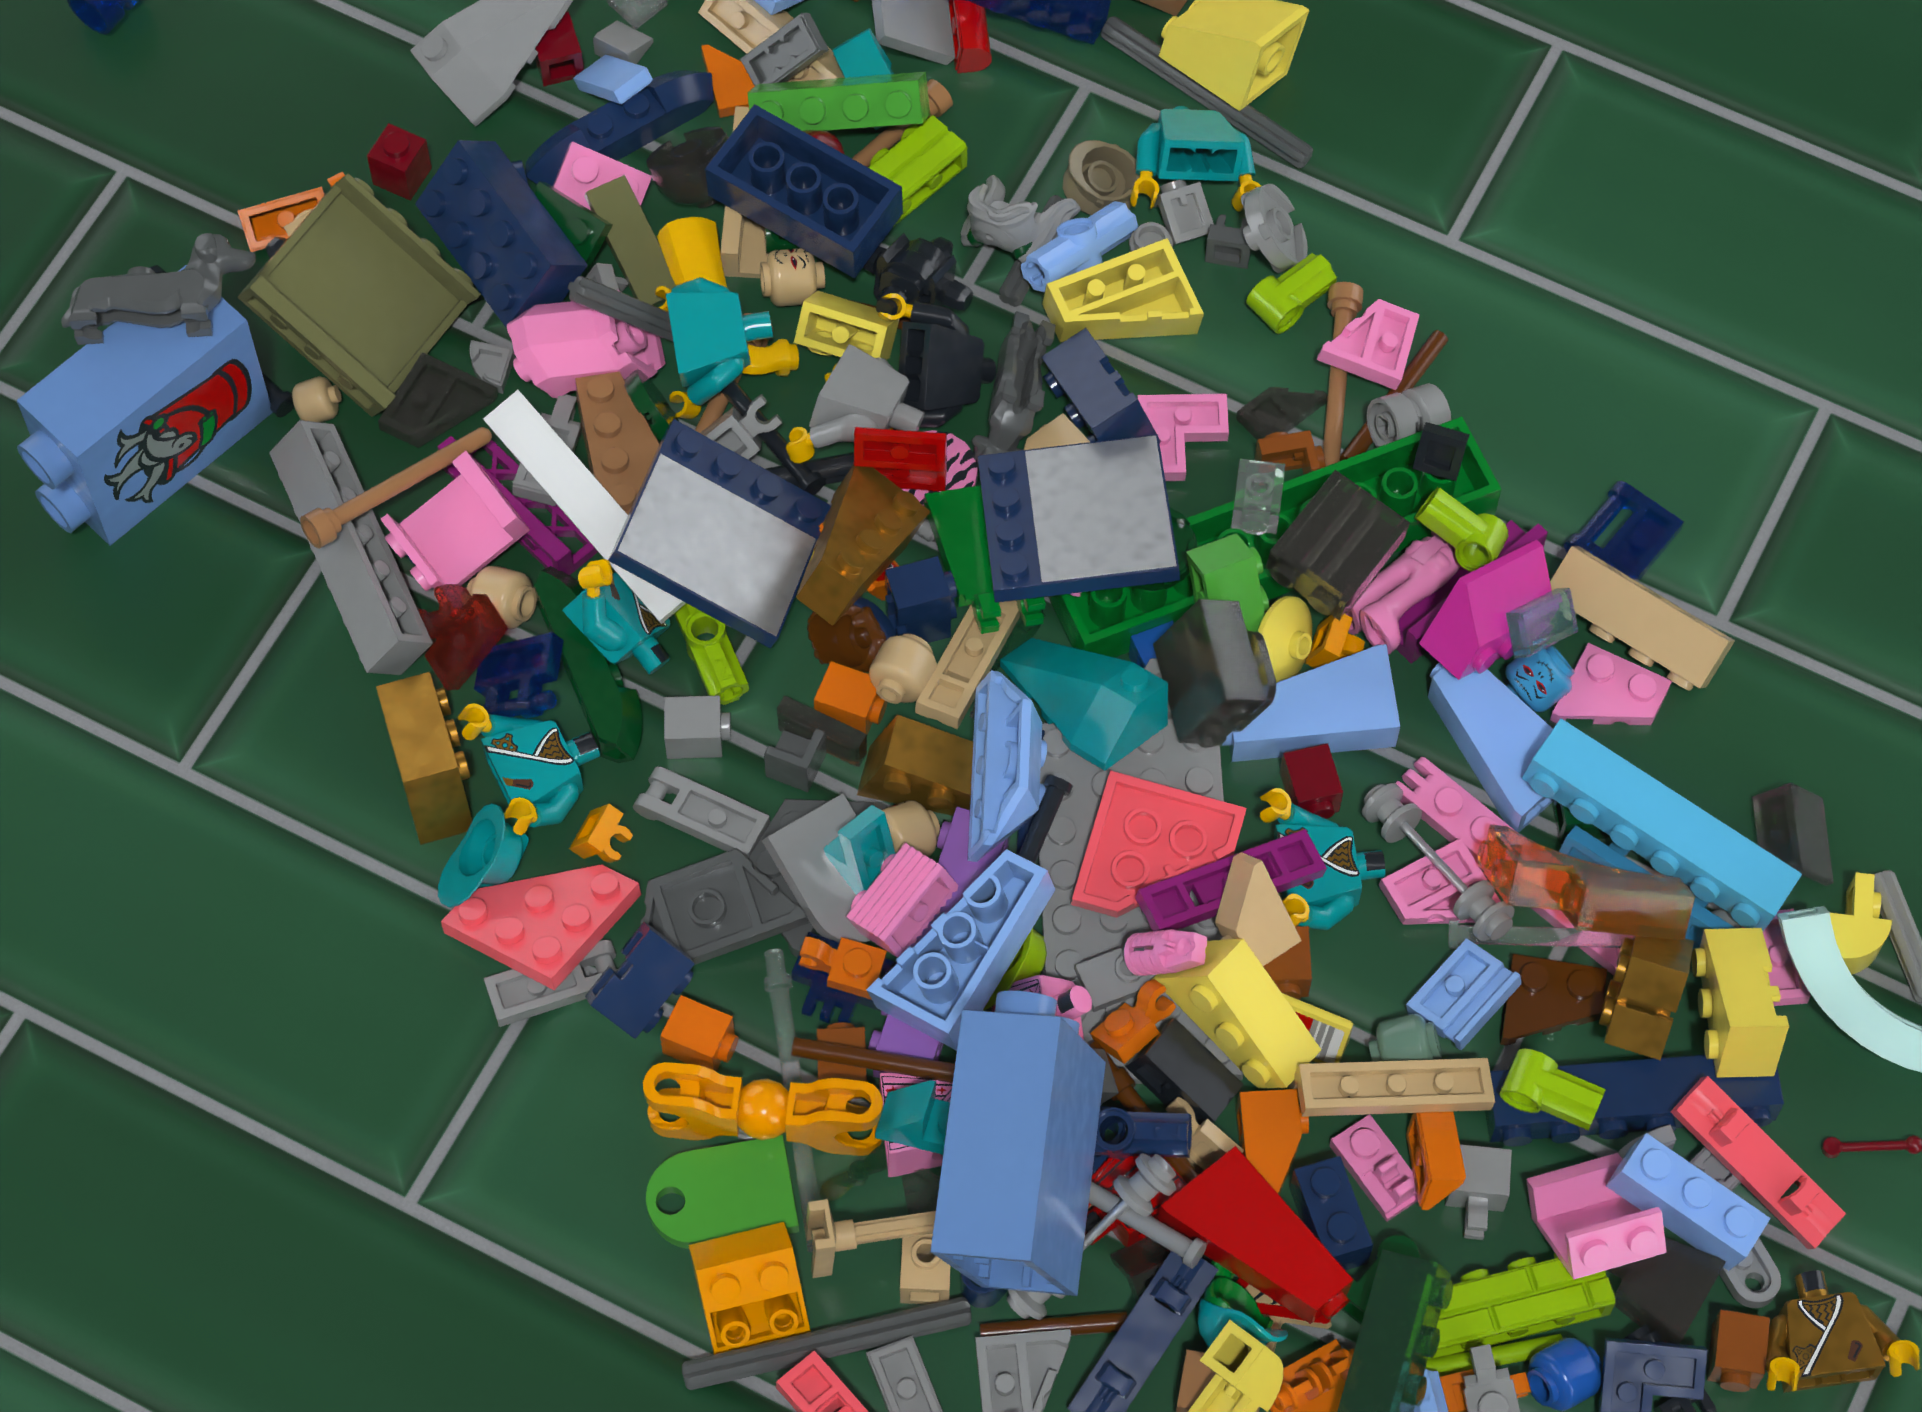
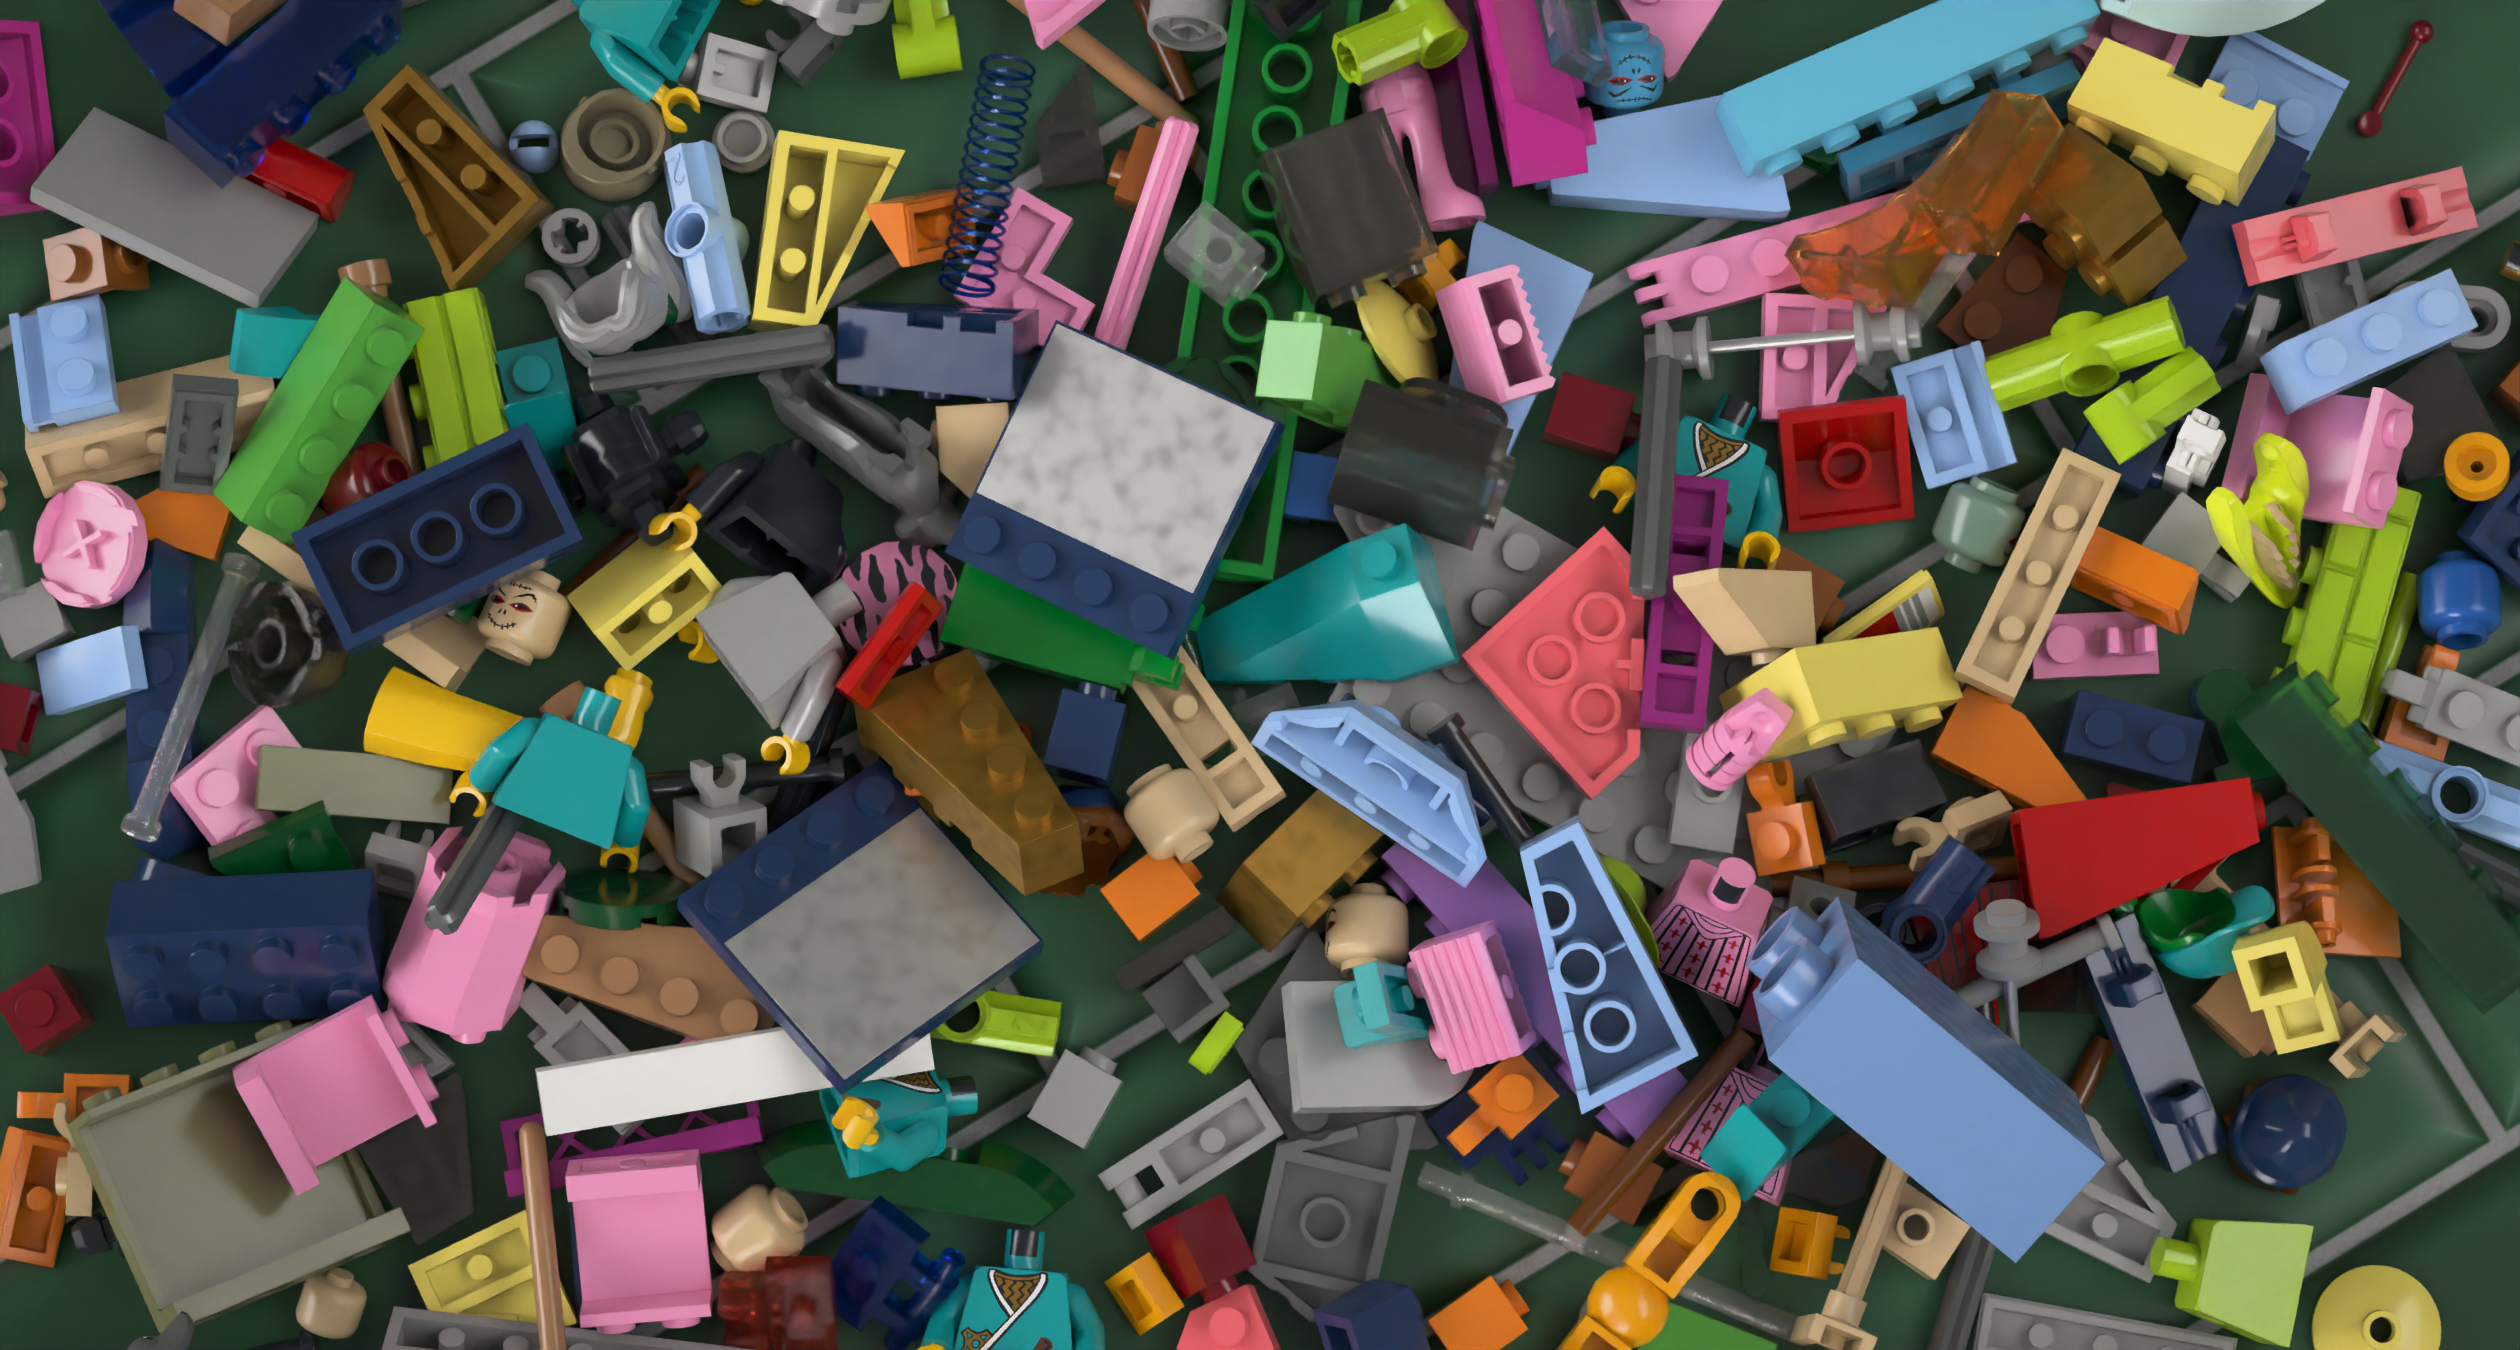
camera: 55 degrees left, 20 degrees up
none -> bright pink tile [33,480,148,609]
none -> clear bar [120,552,261,842]
none -> bright pink panel [232,994,440,1196]
none -> pearl gold wedge [363,64,555,291]
none -> light yellow wing [408,1210,580,1327]
none -> teal slope [495,337,580,471]
none -> light blue hinge [509,120,560,173]
none -> light grey bush [541,208,602,269]
none -> dark grey axle [587,324,835,395]
none -> orange slope [866,188,977,267]
none -> clear blue piece [938,53,1037,298]
none -> bright pink axle [1094,116,1199,351]
none -> dark red brick [1144,1193,1257,1303]
none -> lime tile [1188,1010,1245,1075]
none -> bright pink brick [1435,264,1556,414]
none -> dark grey axle [1628,355,1683,600]
none -> light orange tile [1769,1206,1851,1280]
none -> red slope [1777,394,1915,534]
none -> lime piece [1984,295,2186,412]
none -> white hinge [2162,408,2226,496]
none -> neon yellow animal [2206,432,2309,609]
none -> light blue plate [2207,31,2350,166]
none -> light orange tile [2444,432,2510,501]

